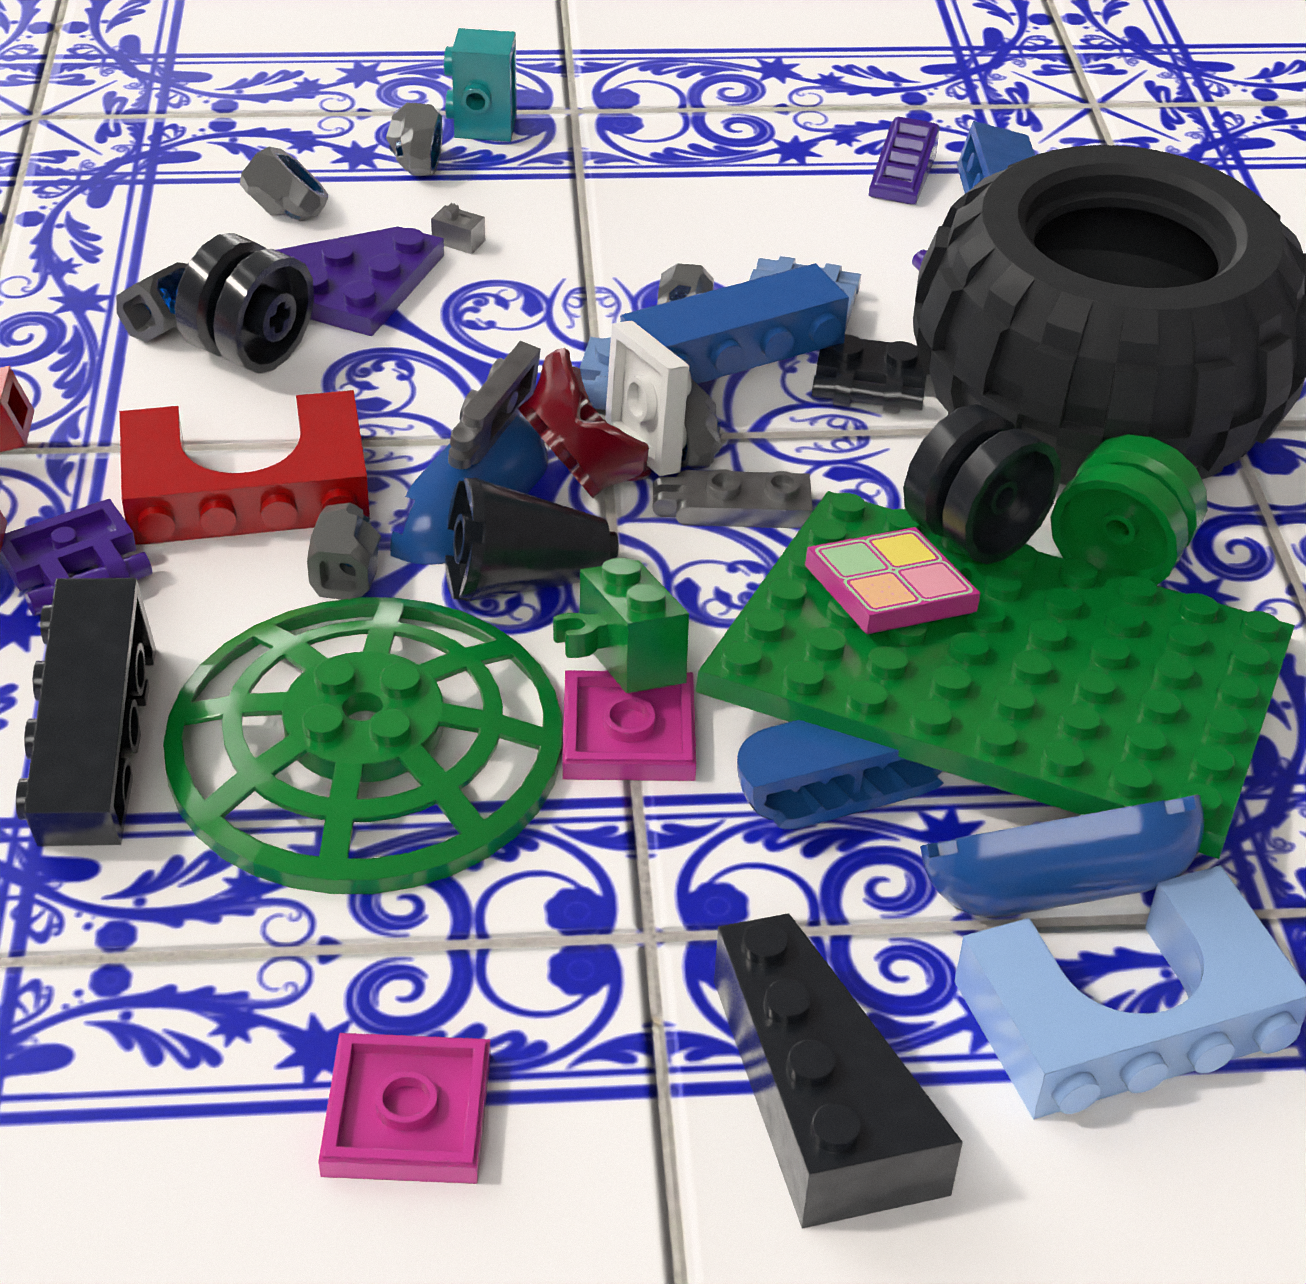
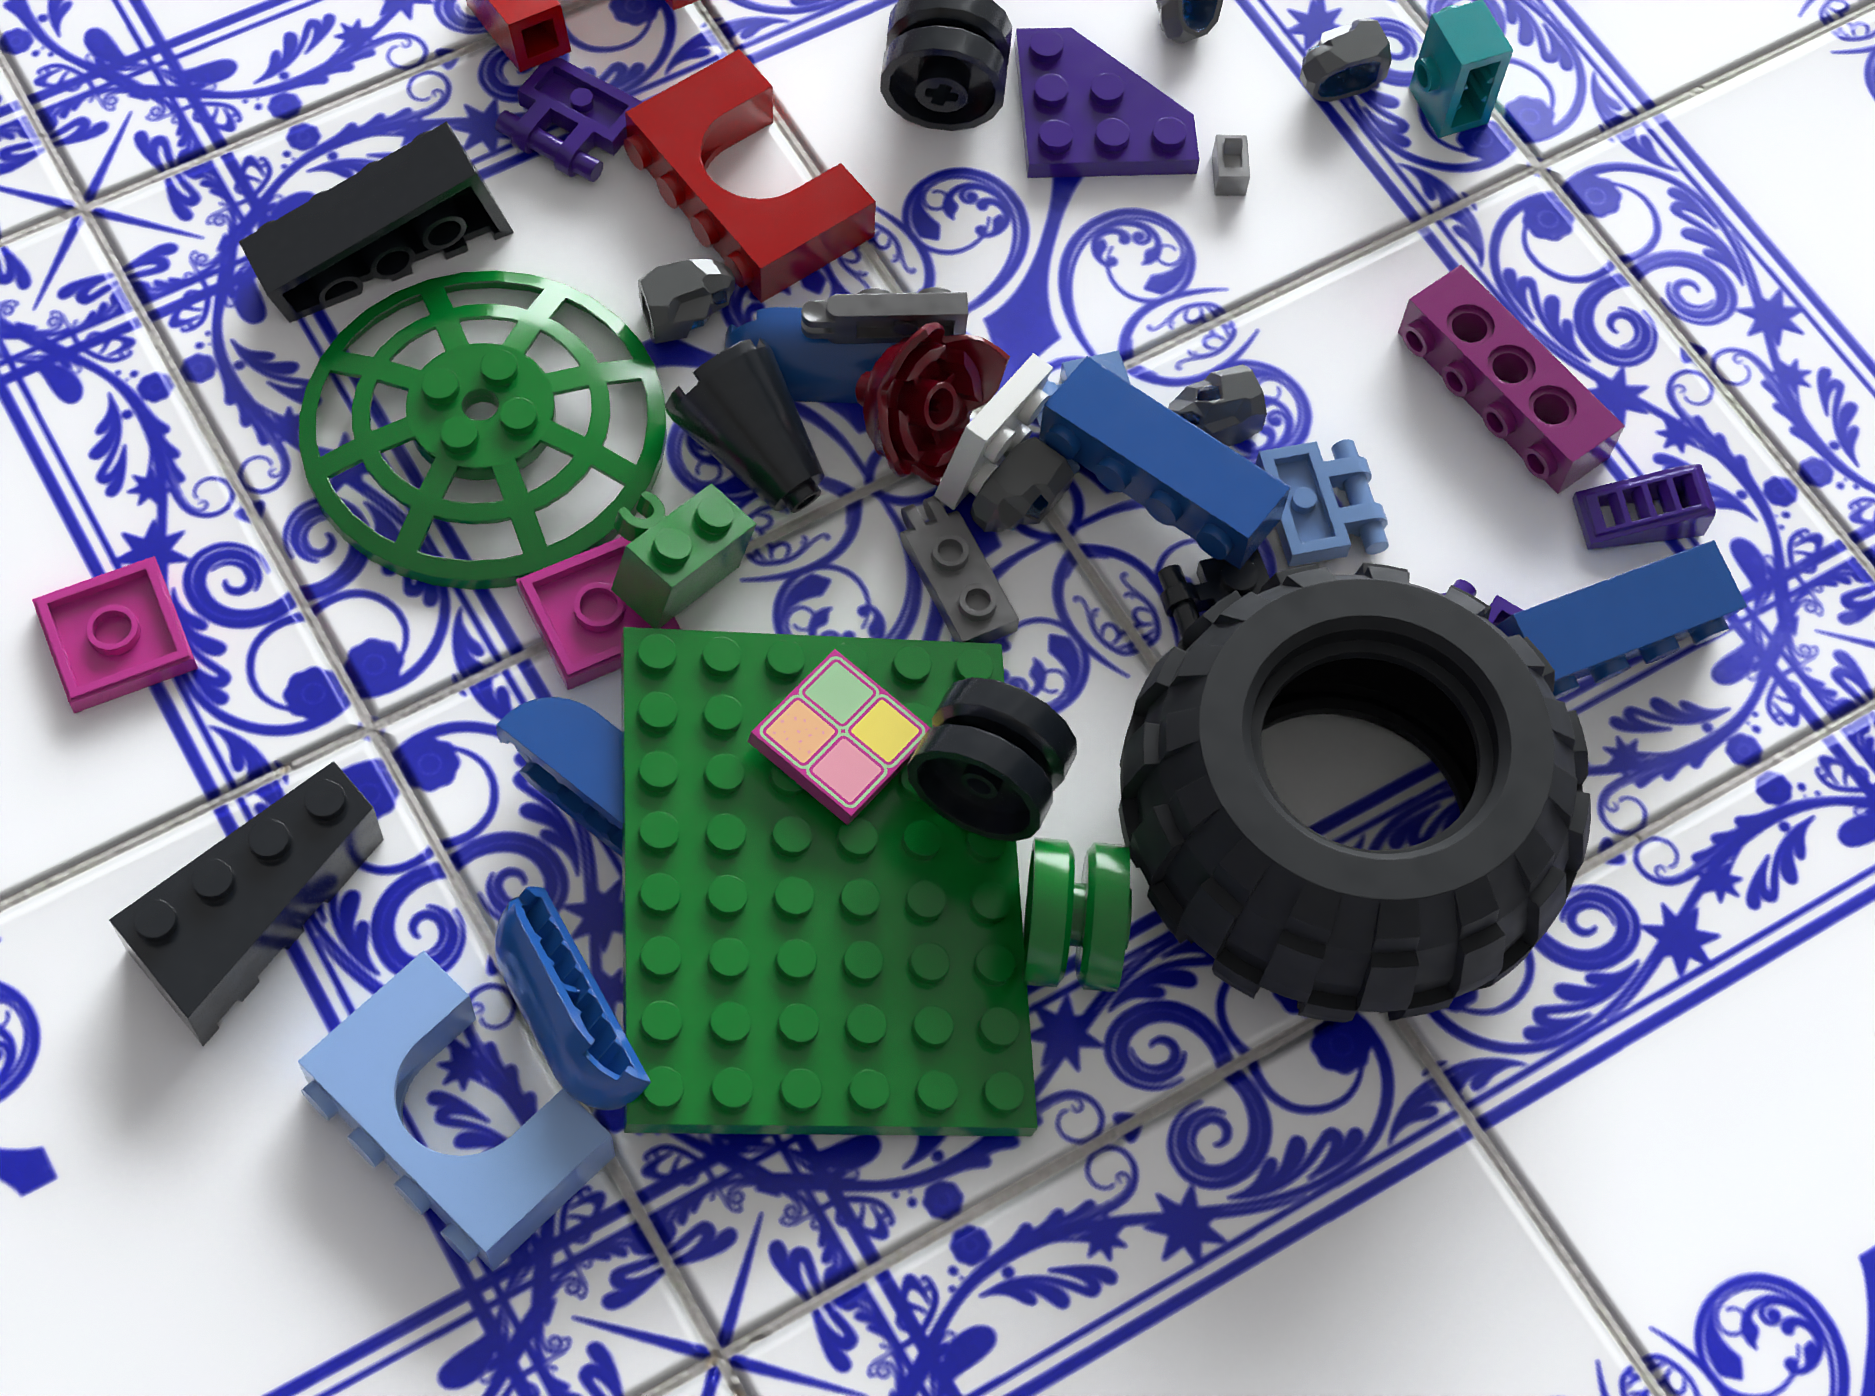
camera: 60 degrees right, 20 degrees up
none -> magenta brick [1398,265,1625,494]

